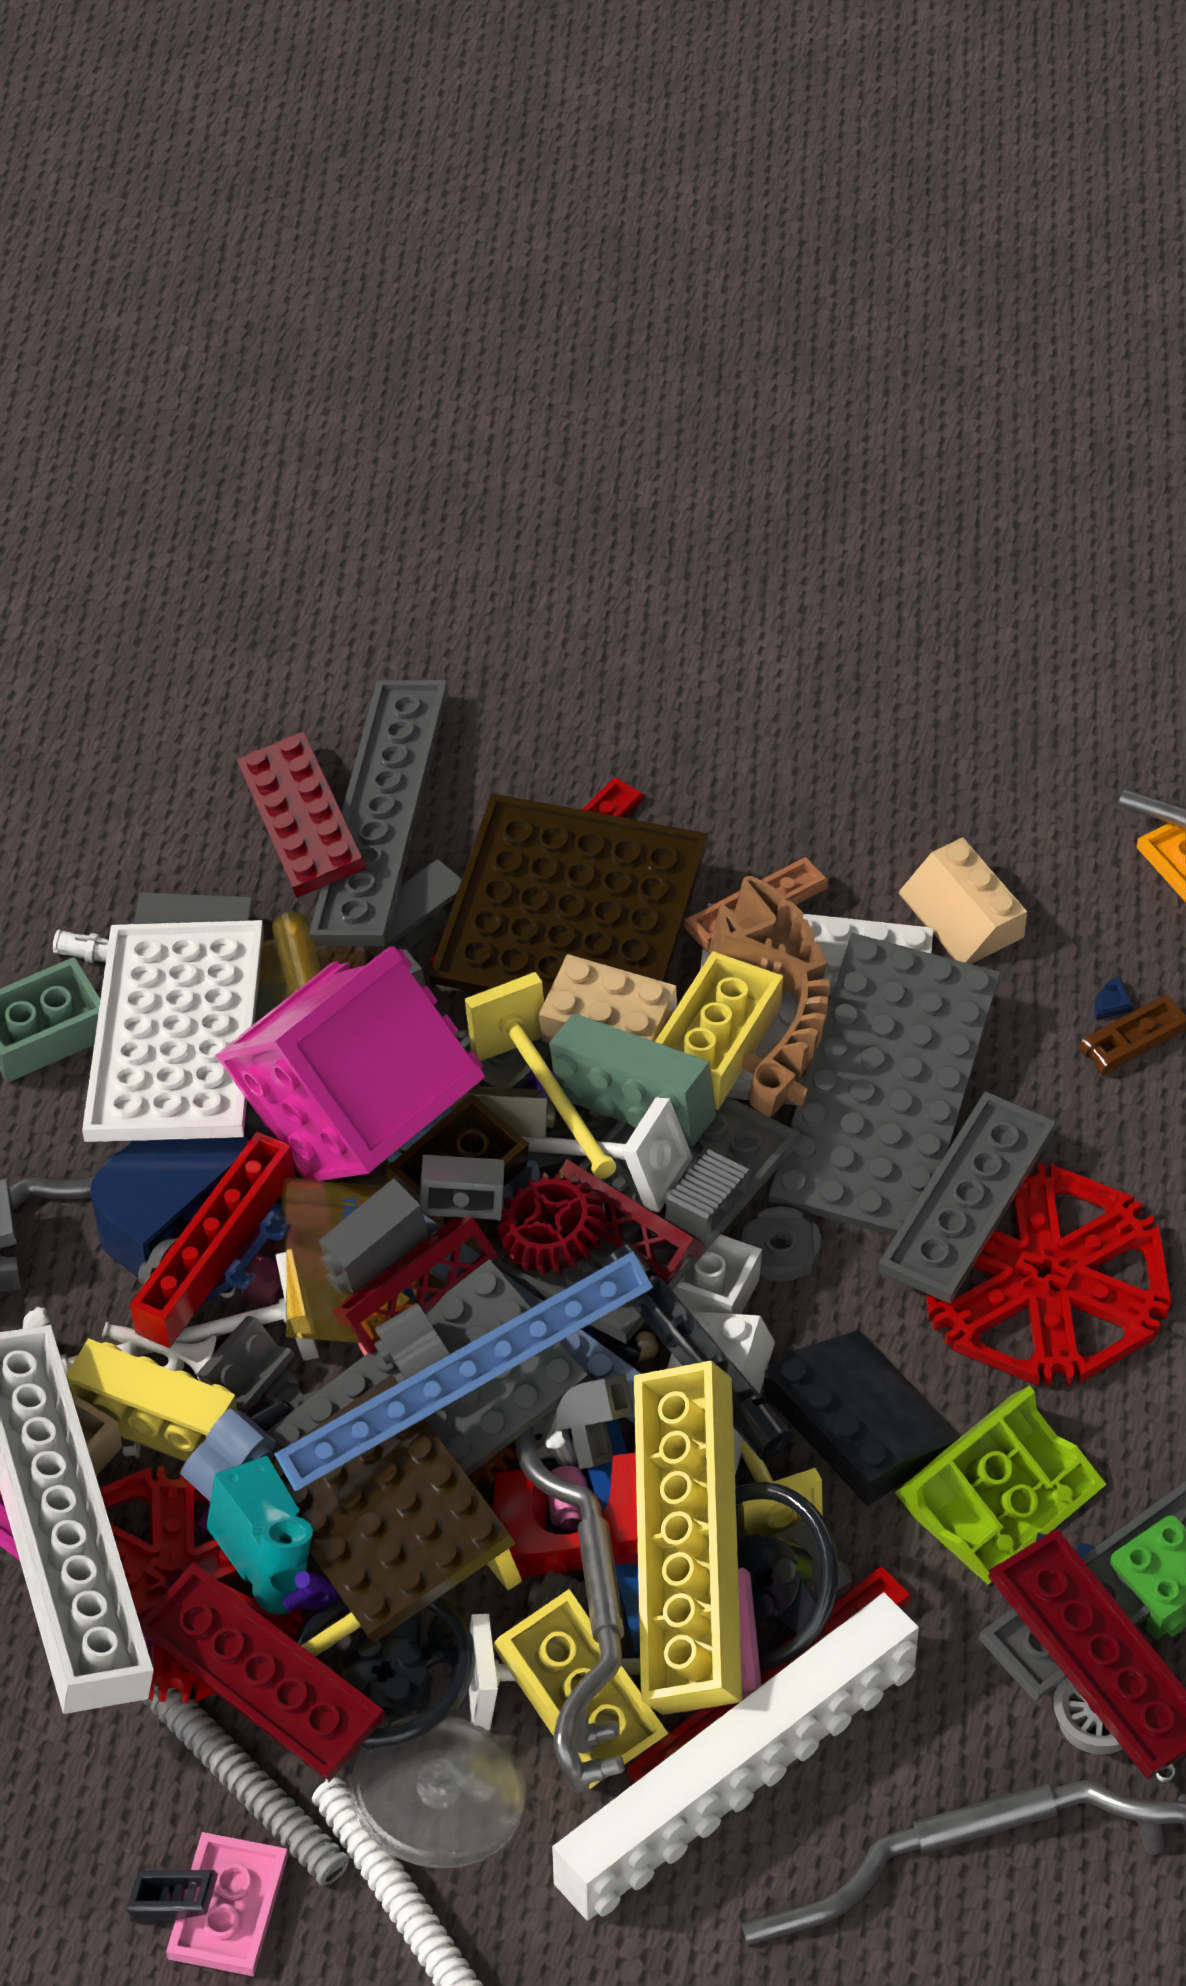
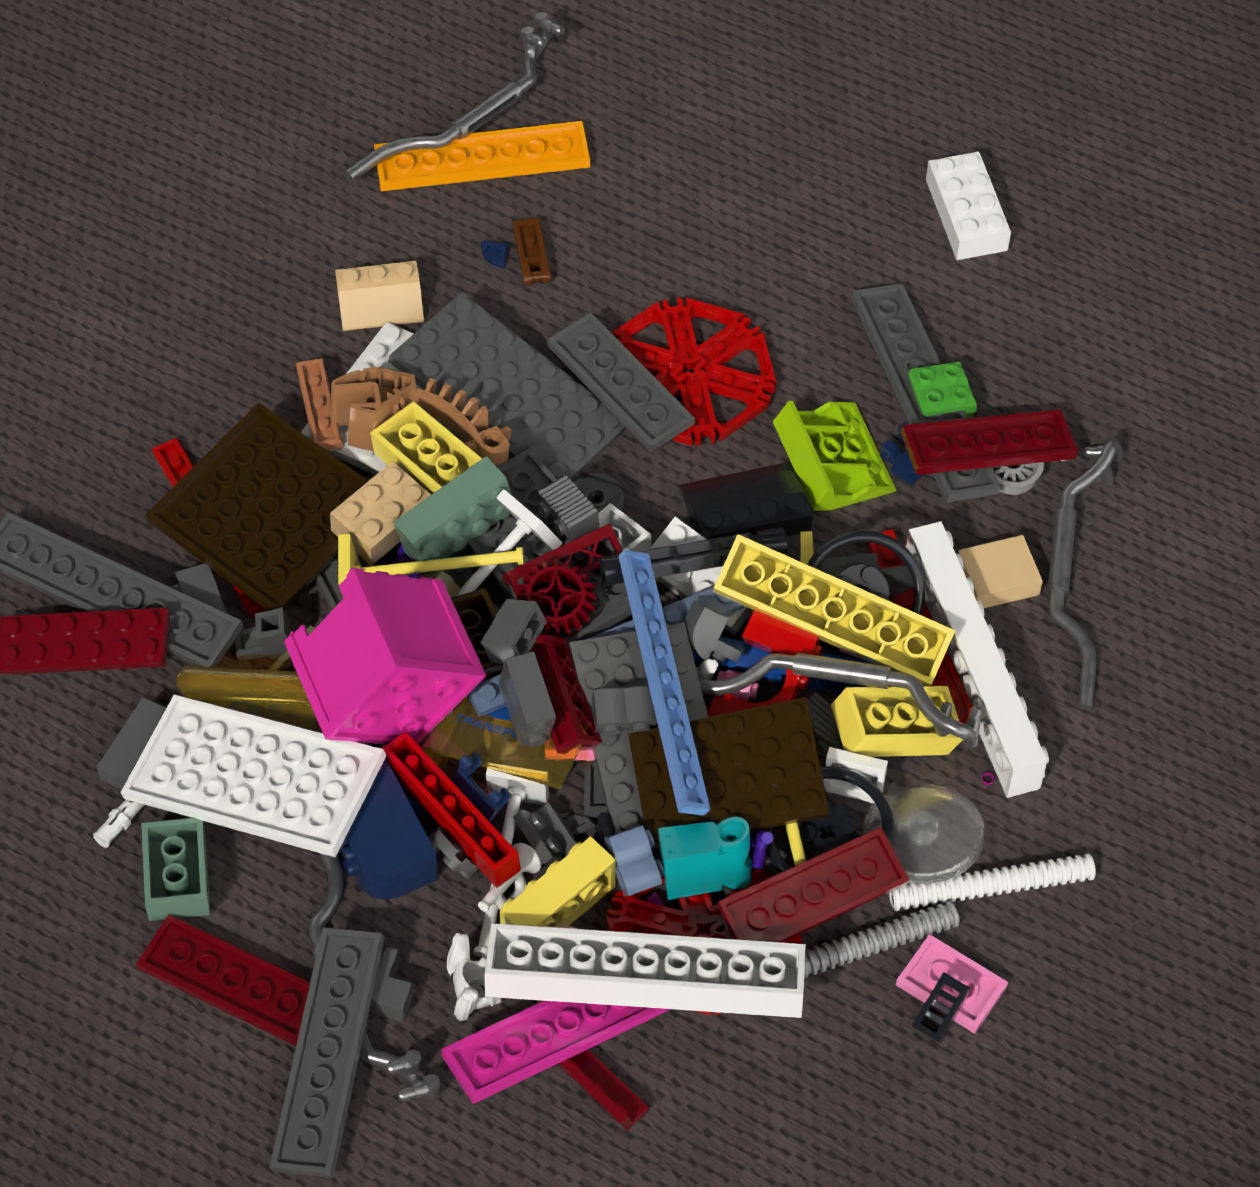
camera: 70 degrees left, 5 degrees up
none -> tan brick [958,535,1043,608]

